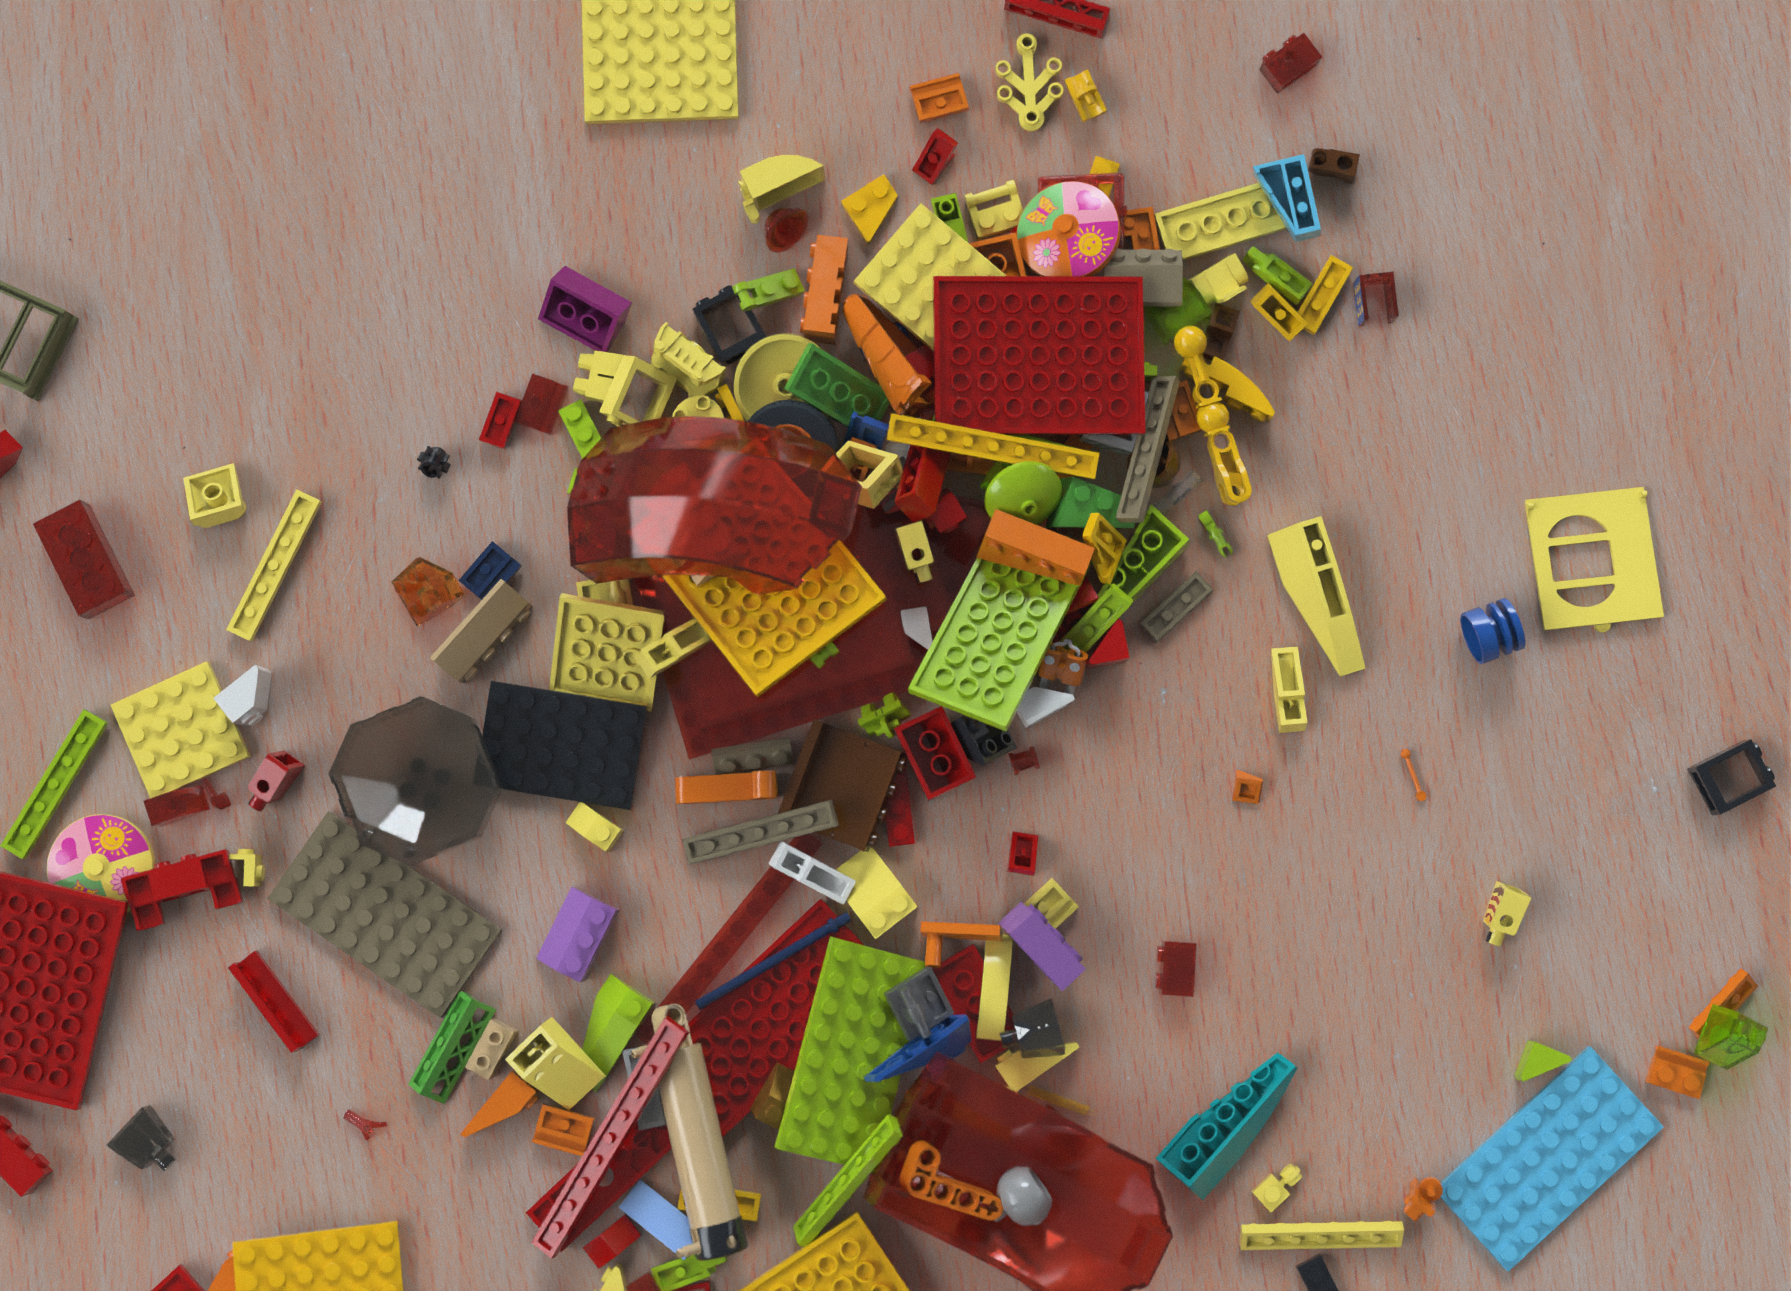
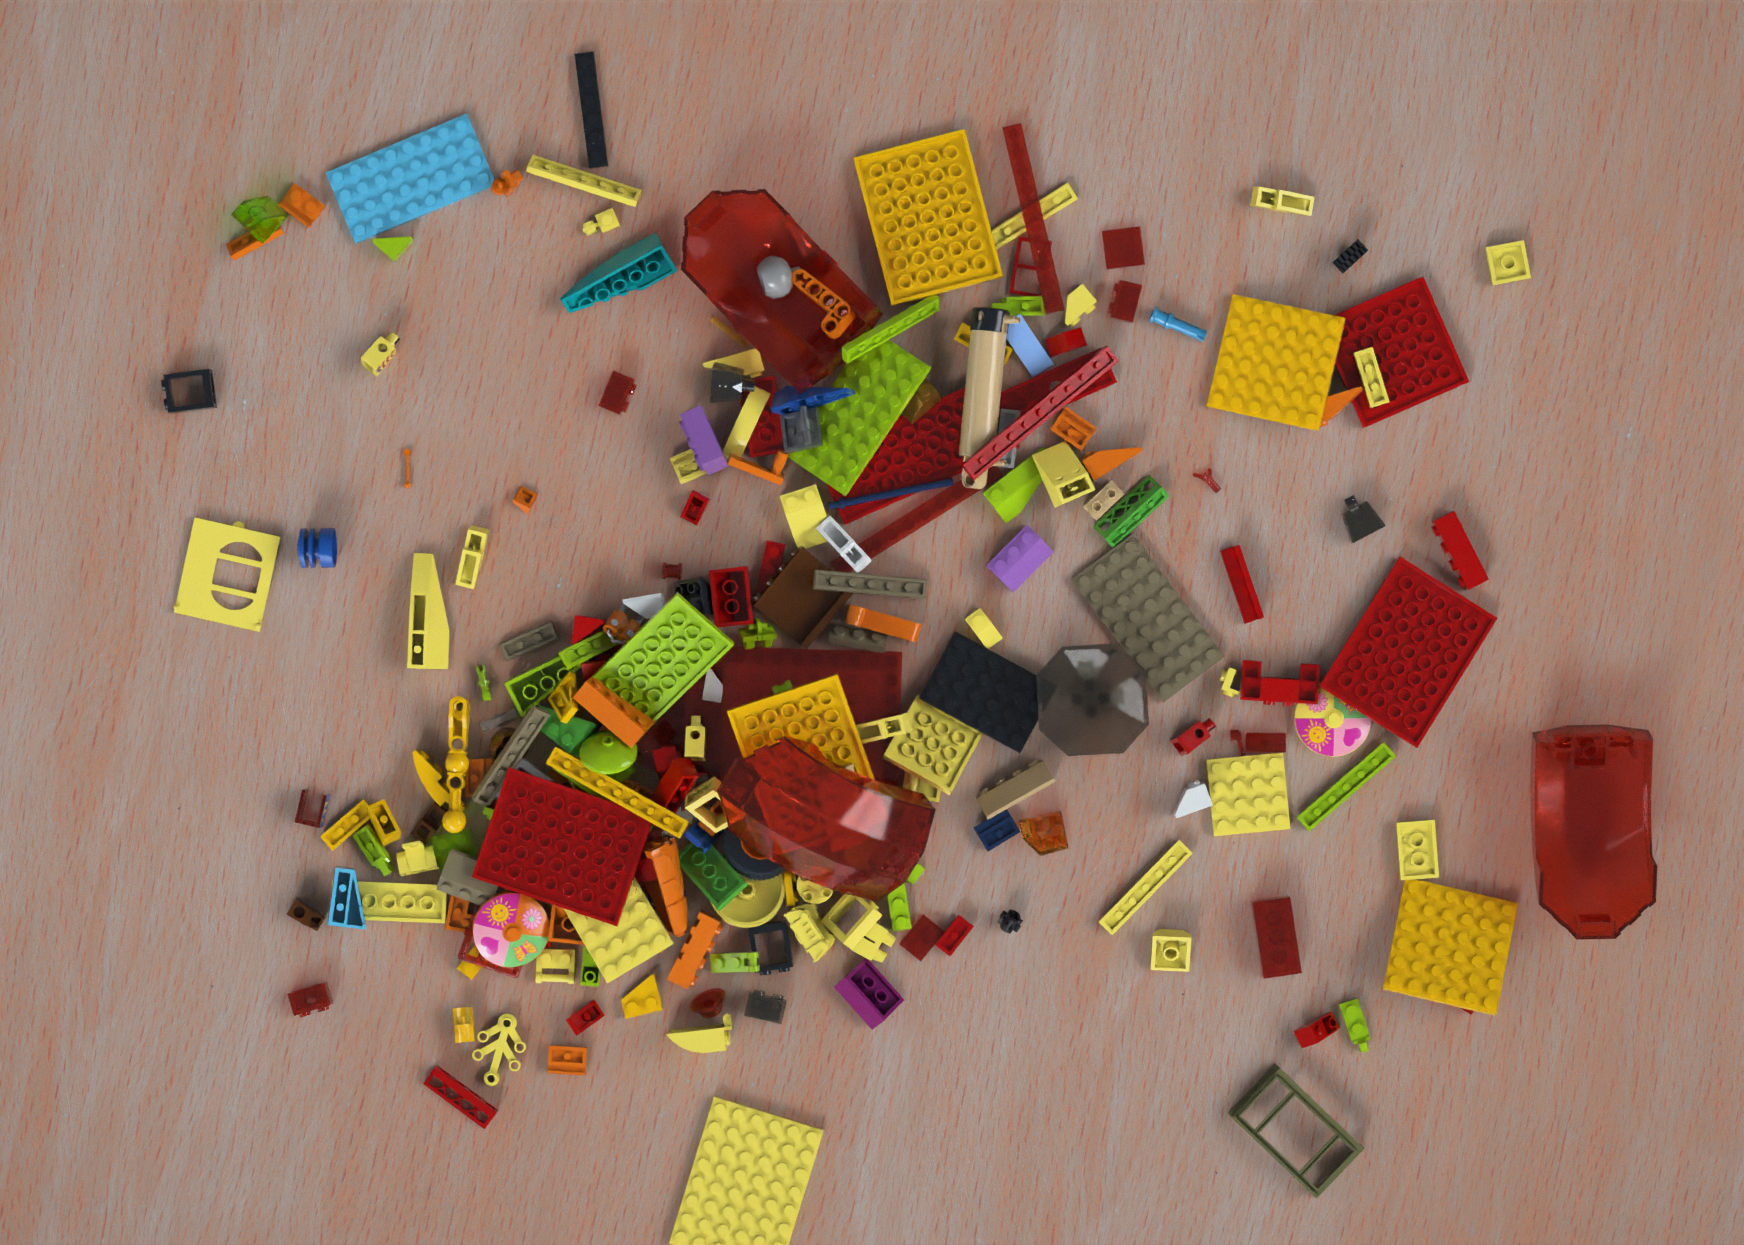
camera: 160 degrees left, 5 degrees up
none -> clear smoke brick [744,989,787,1024]

